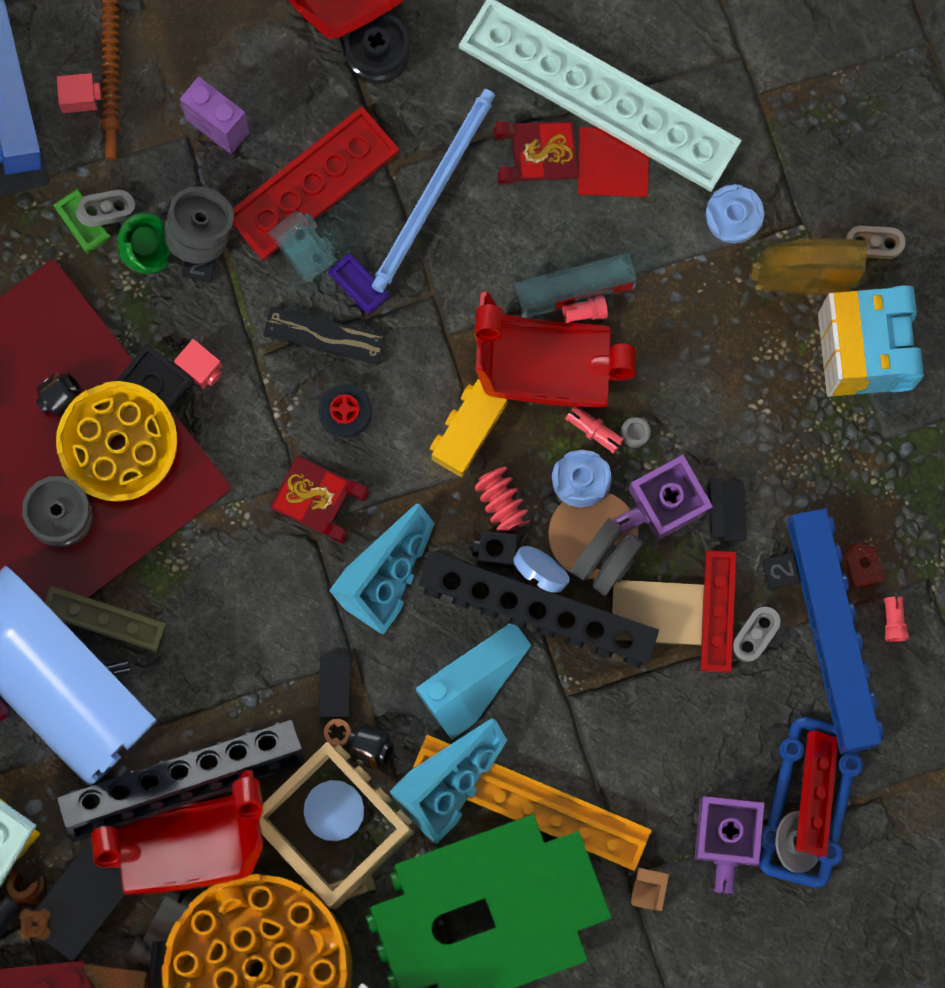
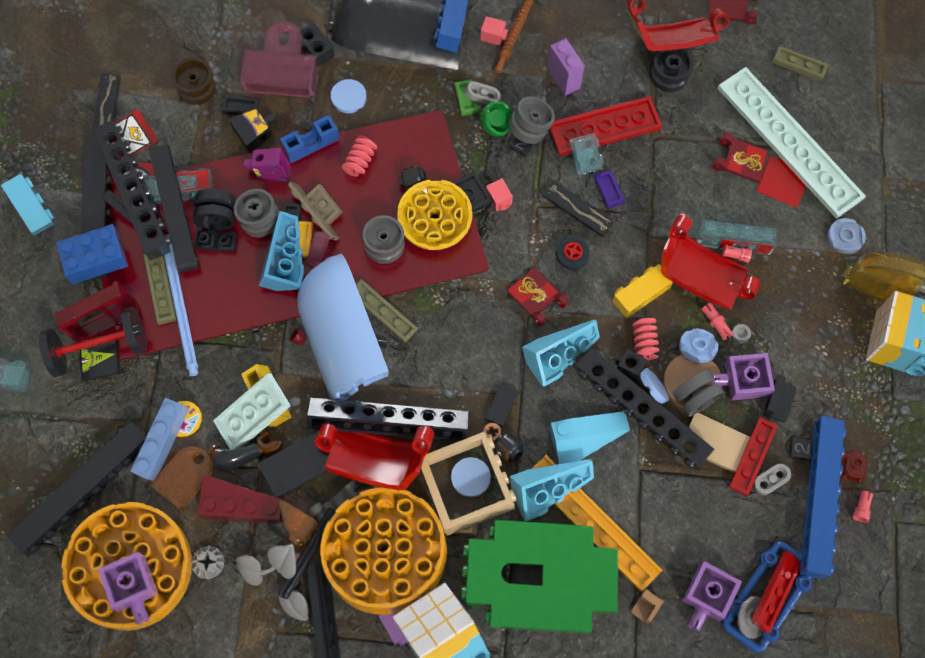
camera: 25 degrees right, 10 degrees down
clear orange plate [19,909,51,940] -> none
light blue piece [371,89,495,293] -> none

